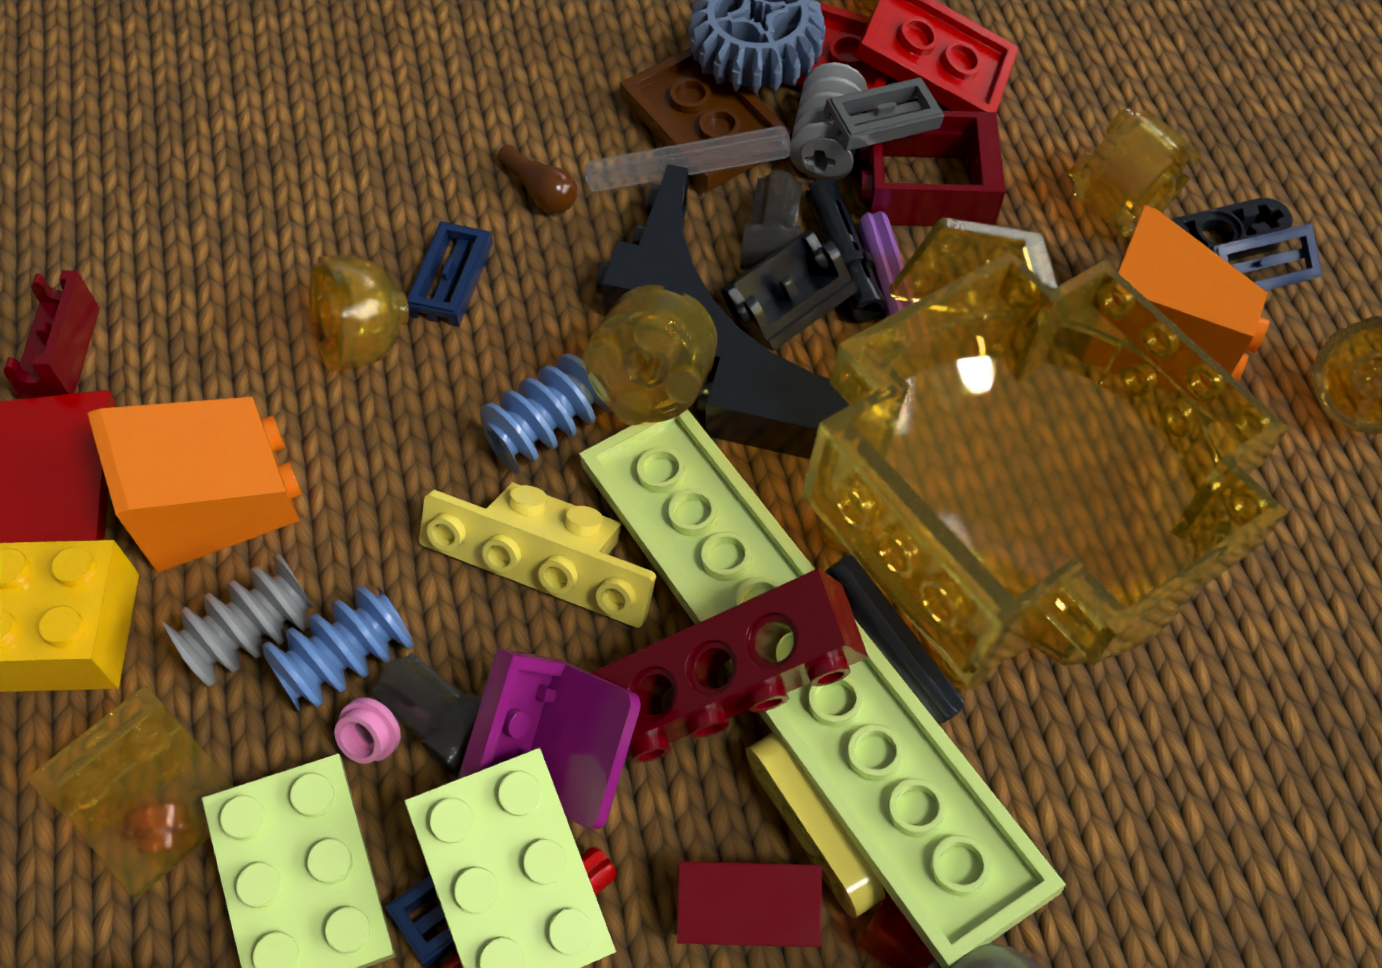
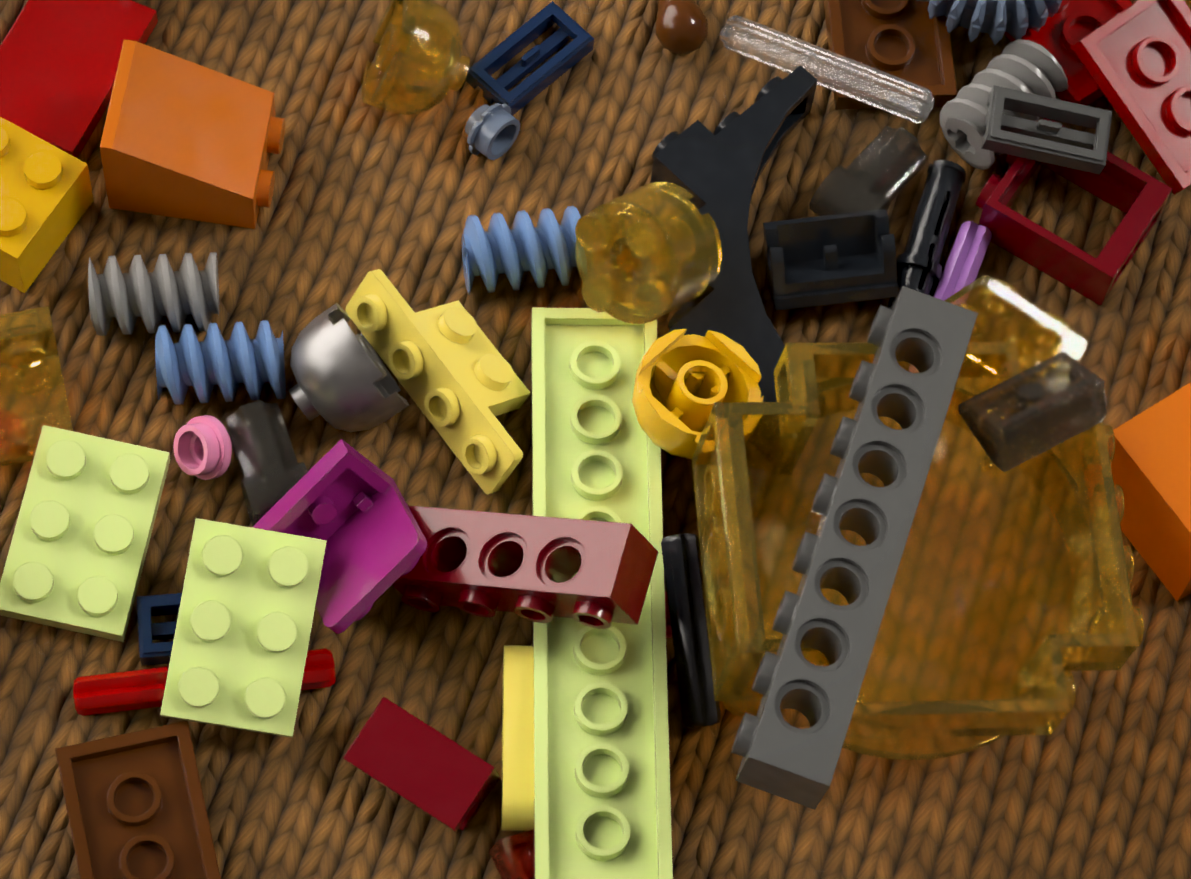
camera: 25 degrees right, 5 degrees up
none -> flat silver cylinder [289,303,409,432]
none -> sand blue plate [465,103,520,160]
none -> yellow cylinder [632,329,764,459]
none -> dark grey brick [731,286,978,810]
none -> clear smoke slope [958,351,1107,472]

